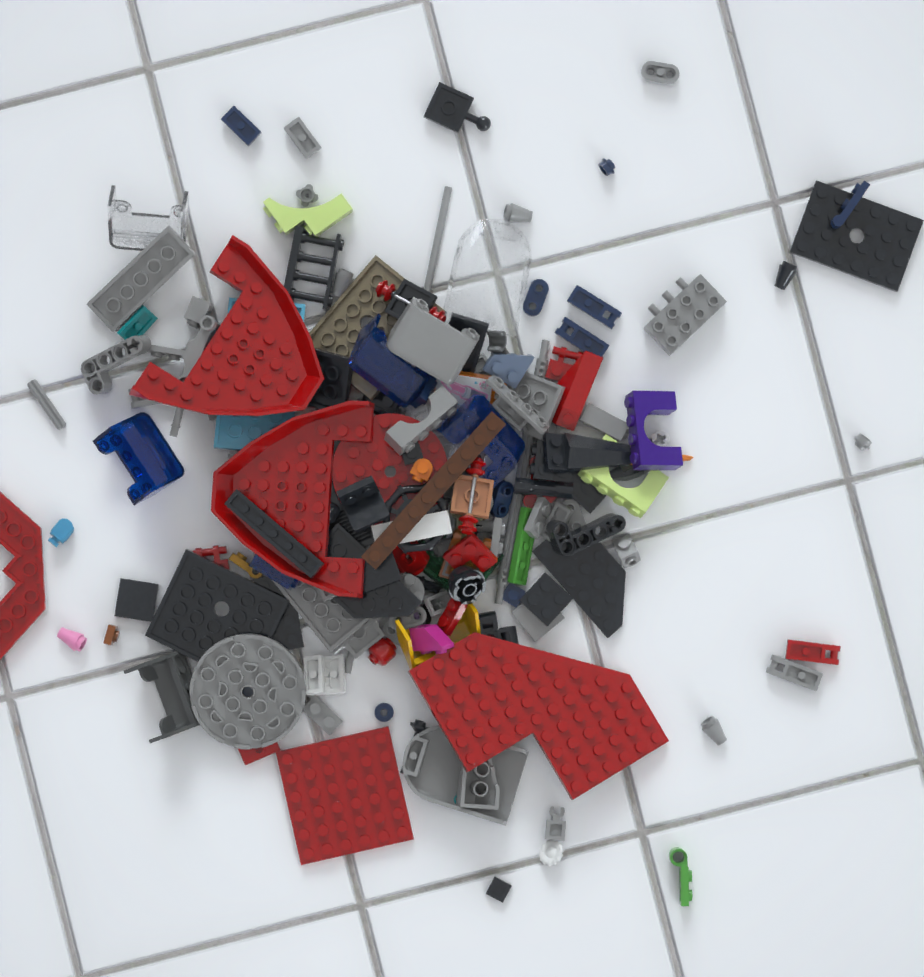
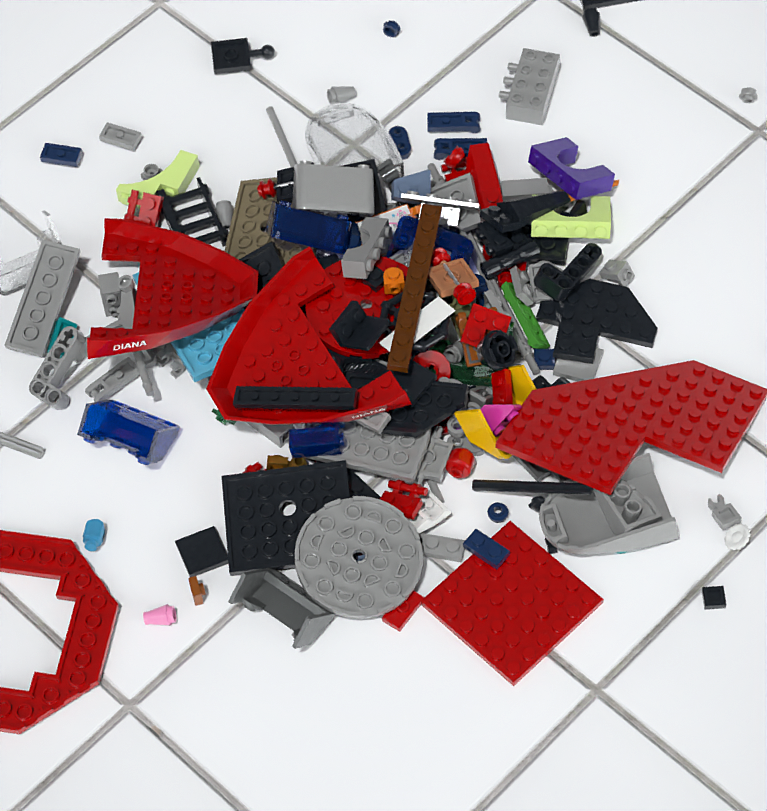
camera: 25 degrees left, 30 degrees down
none -> plate [124,189,164,227]
none -> red plate [380,480,428,520]
none -> red plate [443,146,465,168]
none -> dark blue plate [463,529,510,570]
none -> black axle [472,479,593,495]

